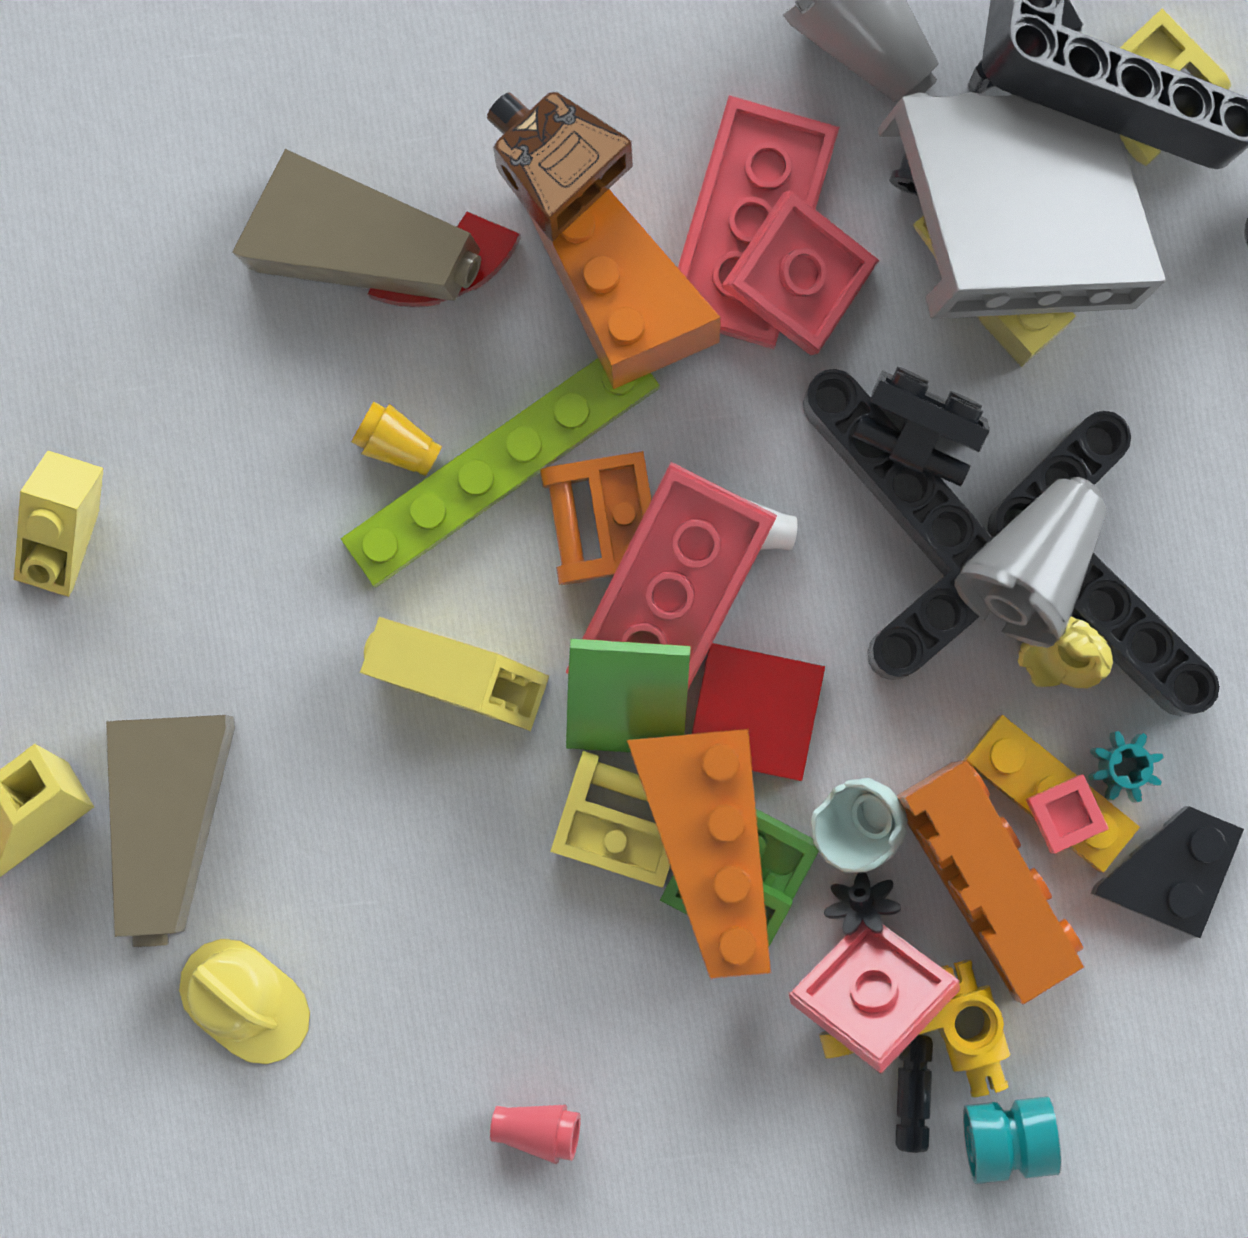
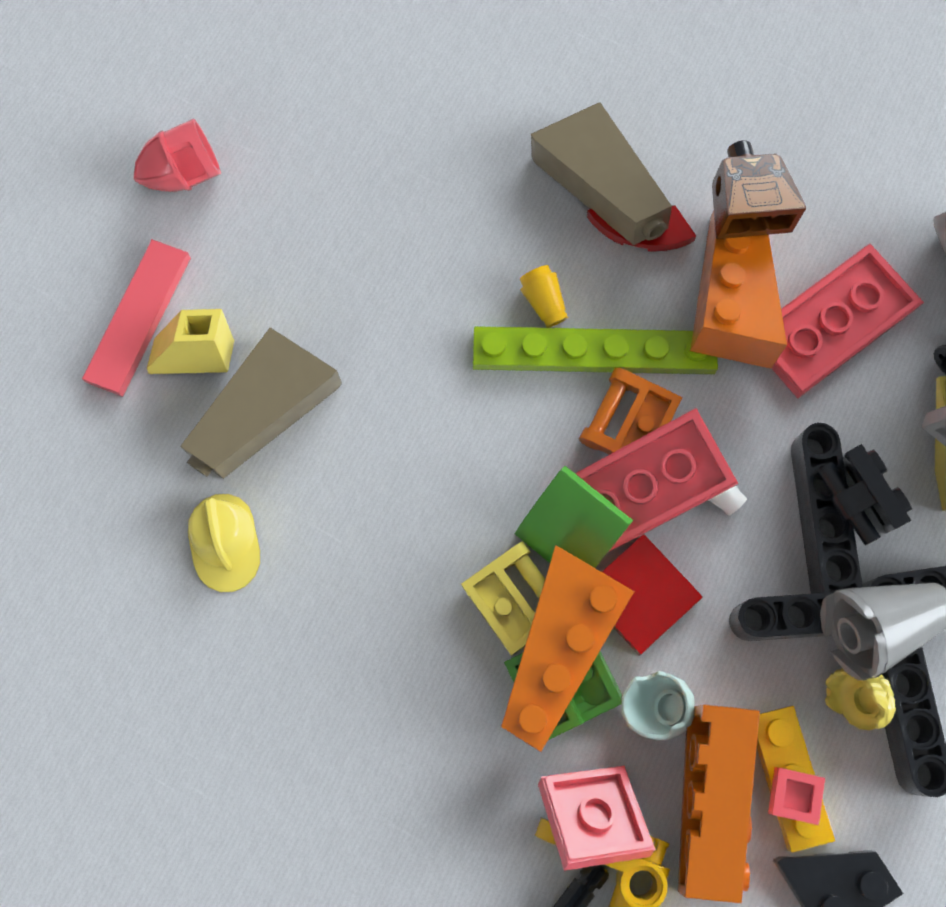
camera: 40 degrees right, 10 degrees down
light yellow slope [14,451,103,597] -> none
light yellow slope [360,617,549,731] -> none
coral cone [490,1104,581,1164] -> none
coral tile [721,190,879,355] -> none
black plant [824,872,901,936] -> none
teal gear [1088,731,1164,803] -> none

